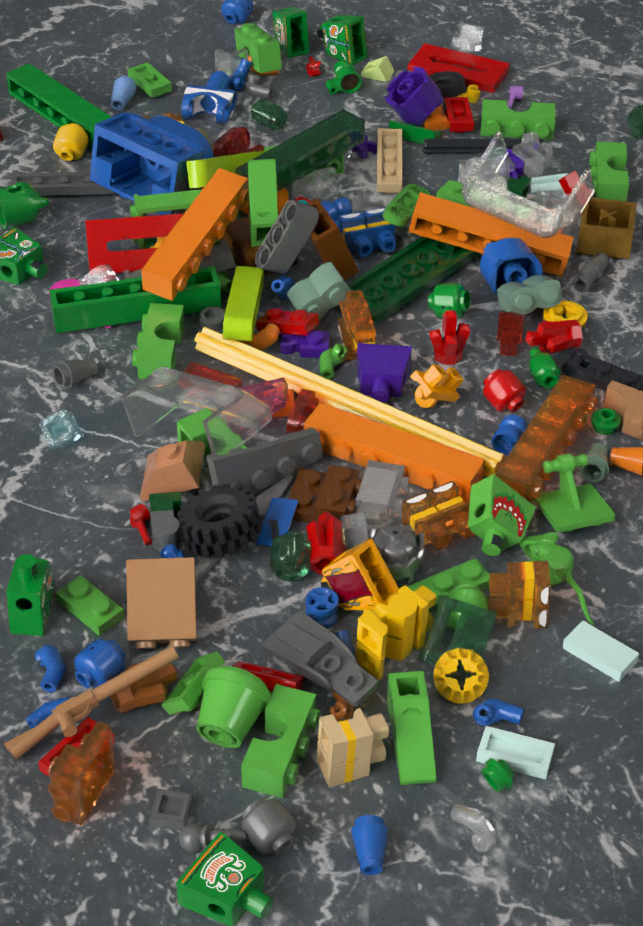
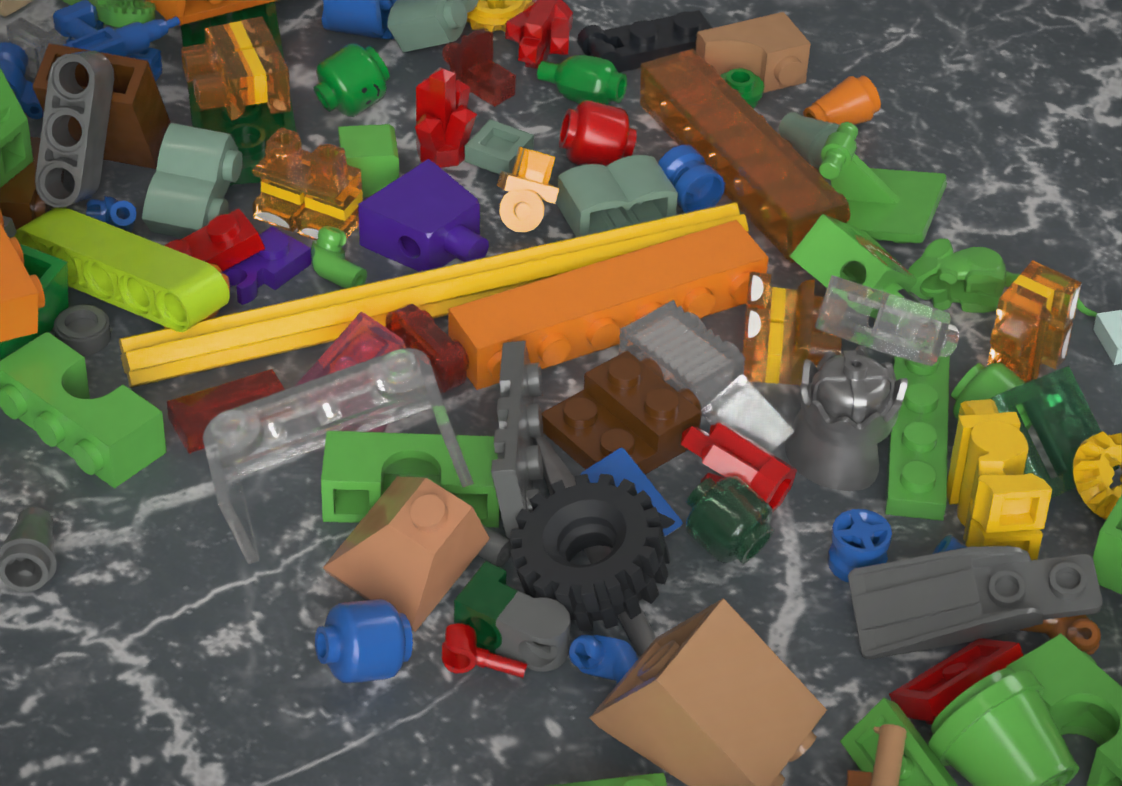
camera: 55 degrees left, 0 degrees up
clear light blue slope [38,408,83,449] -> none
light orange torso [321,538,399,610] -> none
none -> blue piece [53,0,180,57]
none -> clear orange hips [181,16,291,120]
none -> blue head [315,599,413,684]
none -> bright green piece [338,124,399,199]
none -> sand green plate [465,119,534,174]
none -> sand green brick [557,155,678,237]
none -> clear torso [814,275,959,366]

